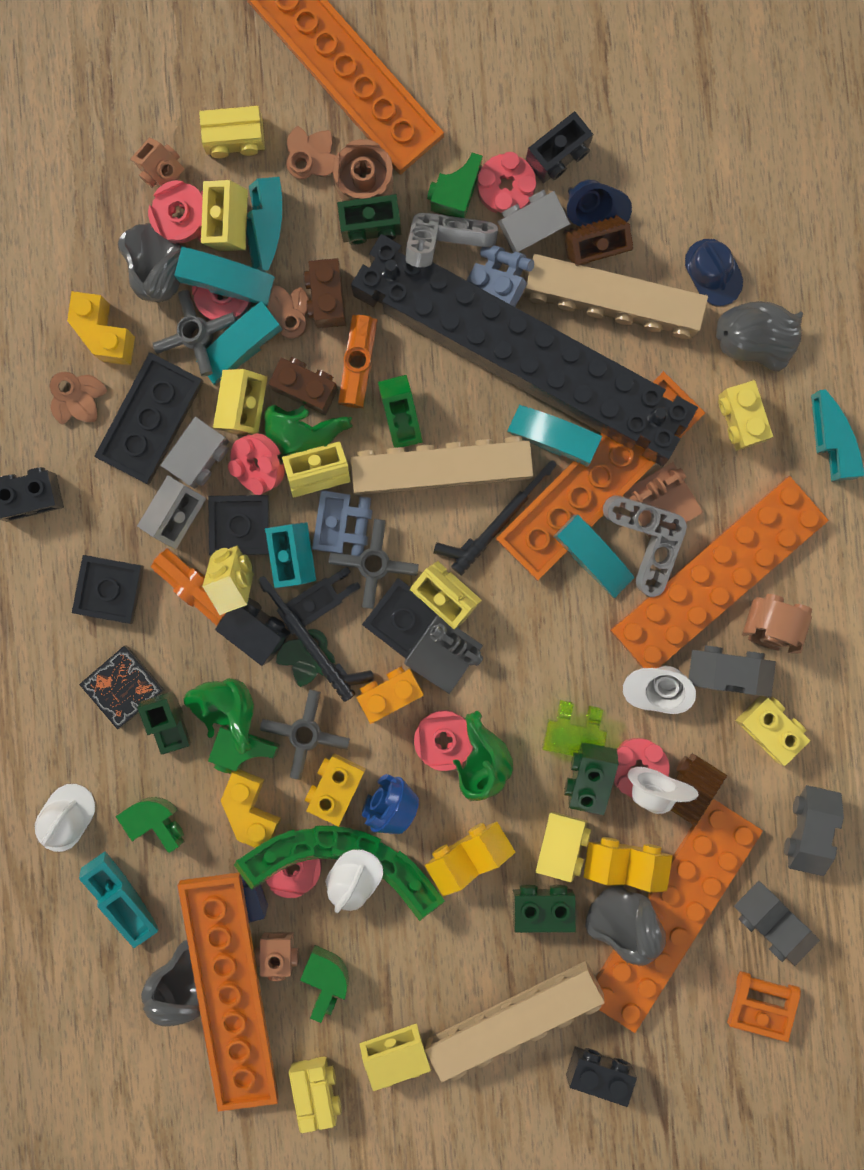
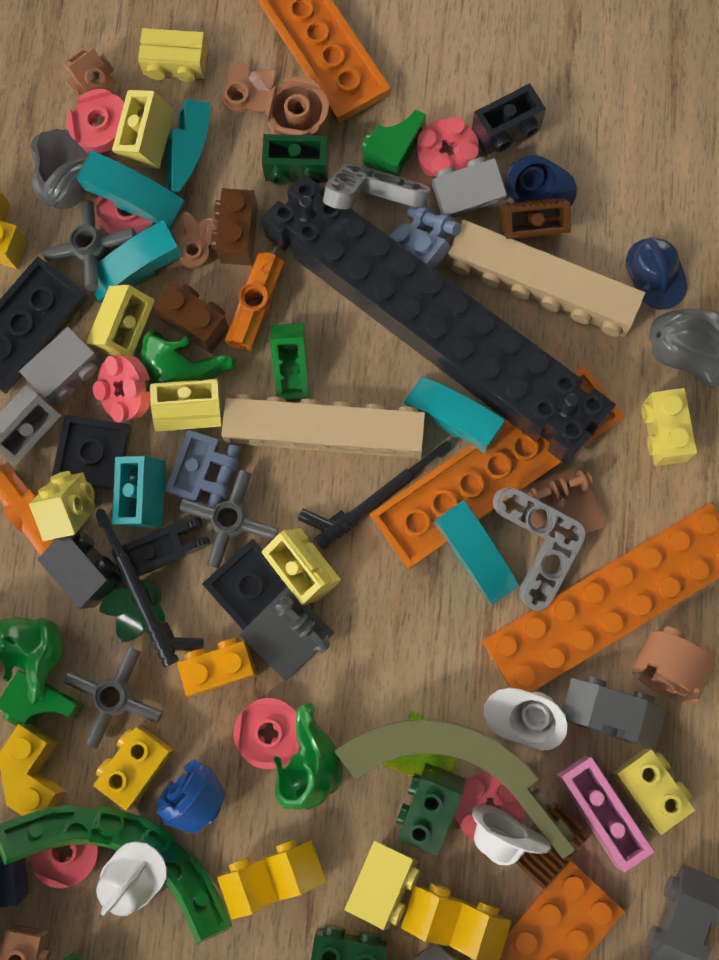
camera: 15 degrees right, 10 degrees down
none -> olive arch [335,719,575,859]
none -> bright pink brick [556,756,654,873]

